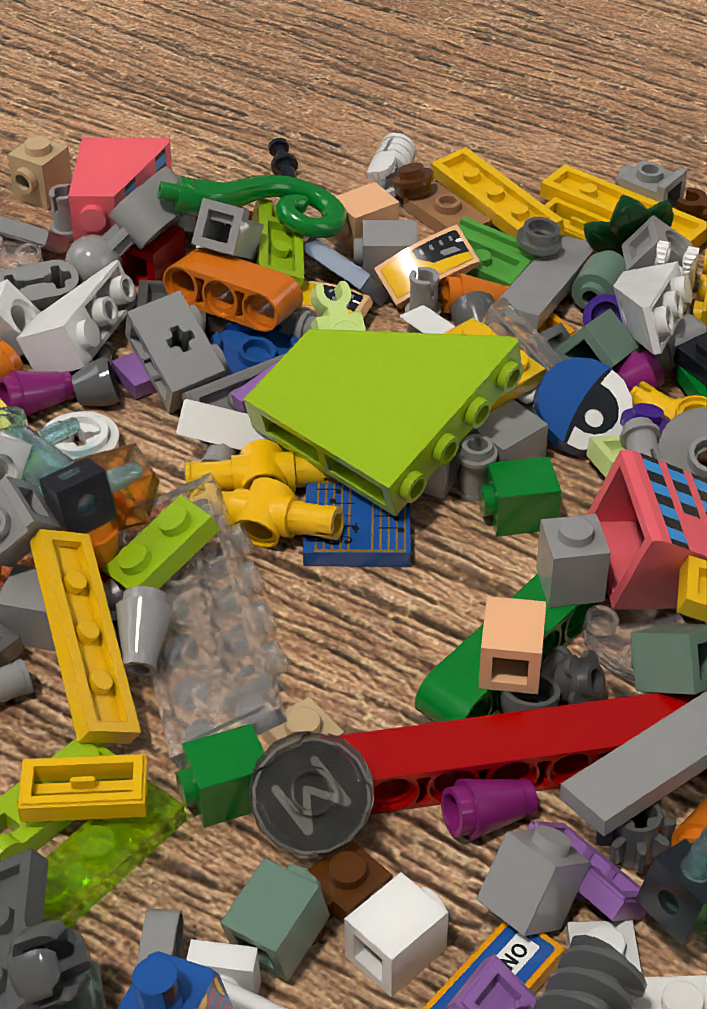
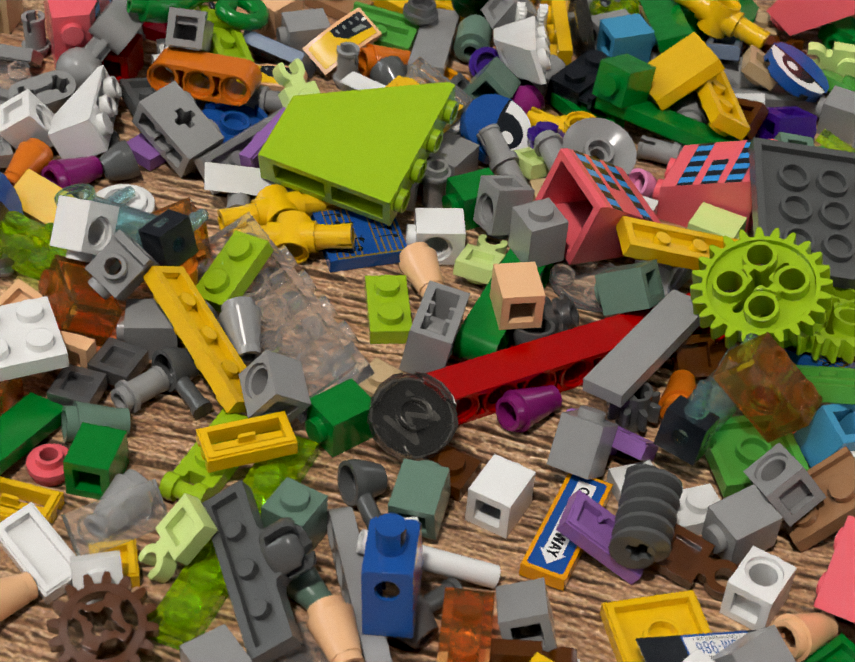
camera: 20 degrees left, 0 degrees up
none -> dark grey bar [152,347,213,419]
none -> light grey brick [238,350,311,422]
none -> sand green brick [261,477,328,554]
none -> dark grey bar [337,459,387,530]
none -> lime plate [364,275,412,344]
none -> light nougat cone [399,242,444,298]
none -> light grey brick [399,281,470,376]
none -> white brick [406,208,466,265]
none -> yellowish green plate [453,234,508,285]
none -> light grey brick [473,175,535,239]
none -> light grey pin [476,124,531,187]

